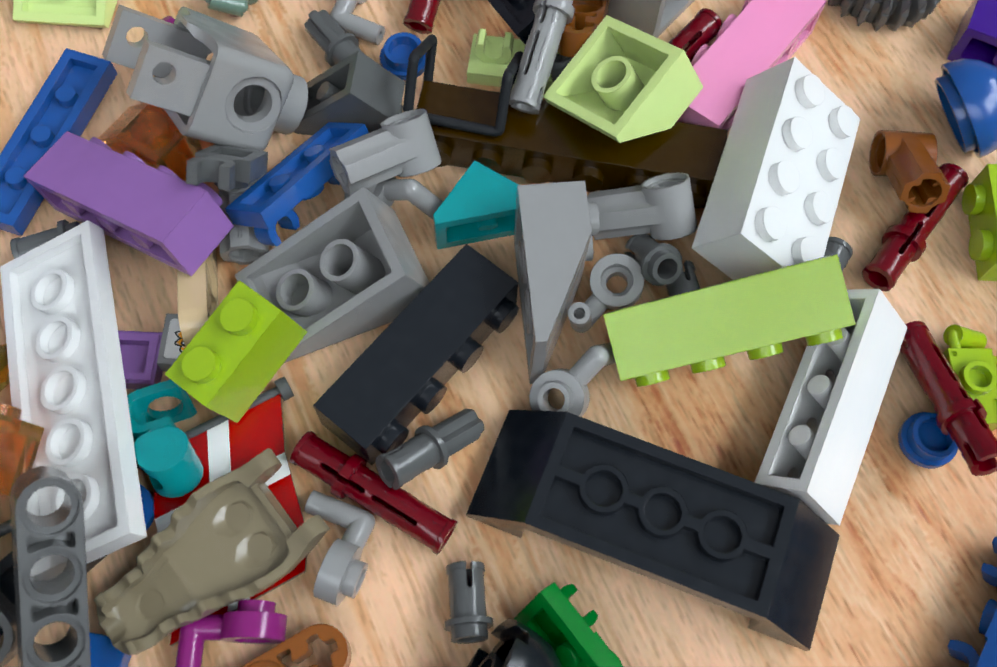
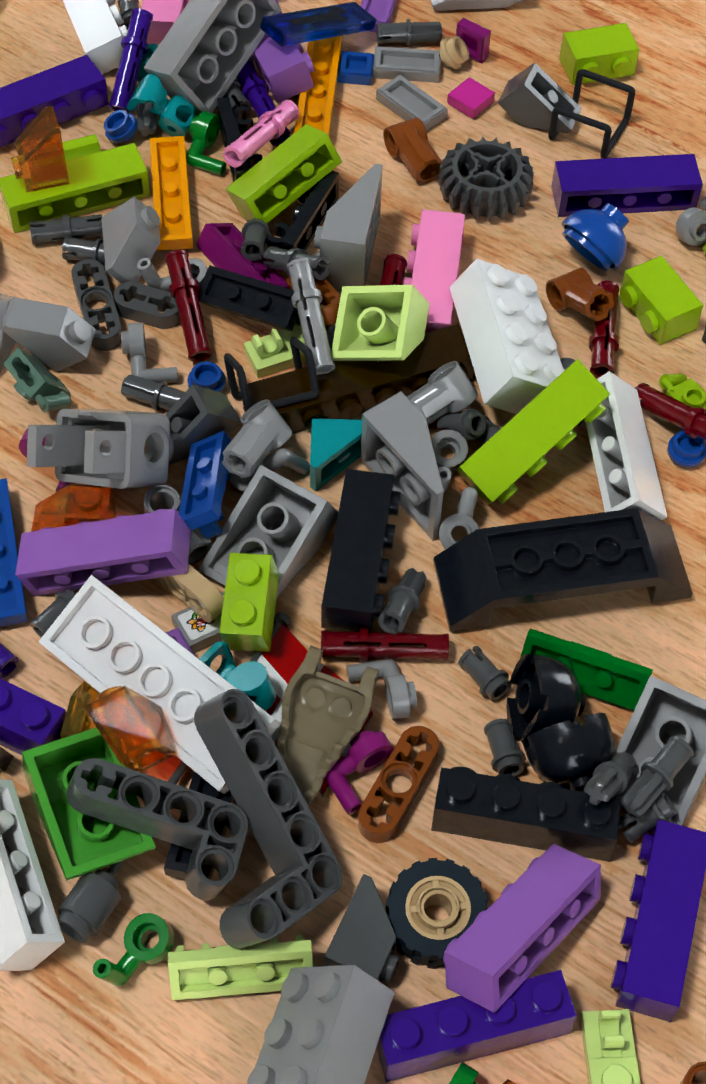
camera: 30 degrees left, 10 degrees down
dark grey plate [186,144,268,191] -> none

